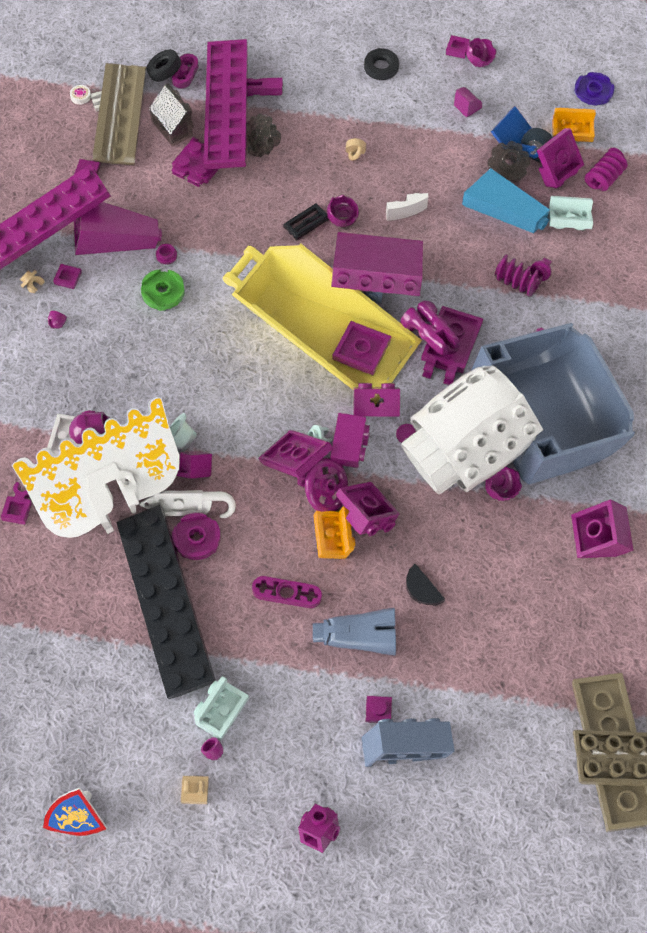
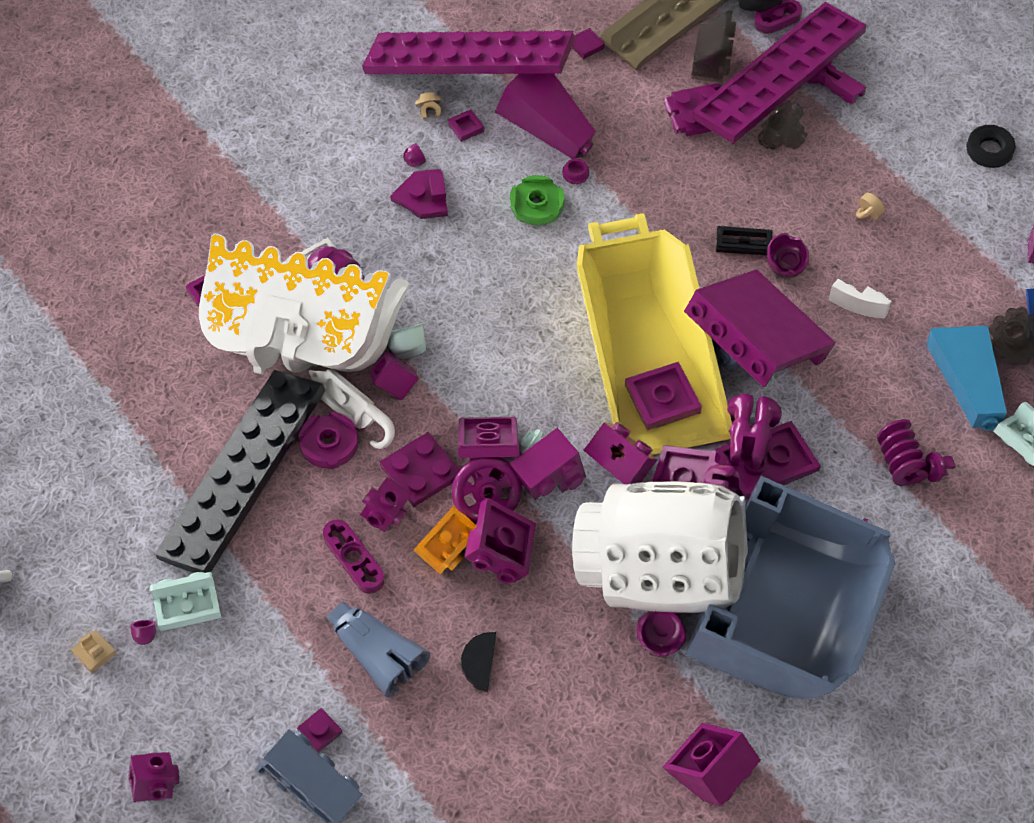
camera: 45 degrees right, 5 degrees down
none -> magenta brick [360,477,412,532]
none -> magenta plate [380,432,460,507]
none -> magenta plate [390,169,448,219]
none -> magenta plate [652,445,740,494]

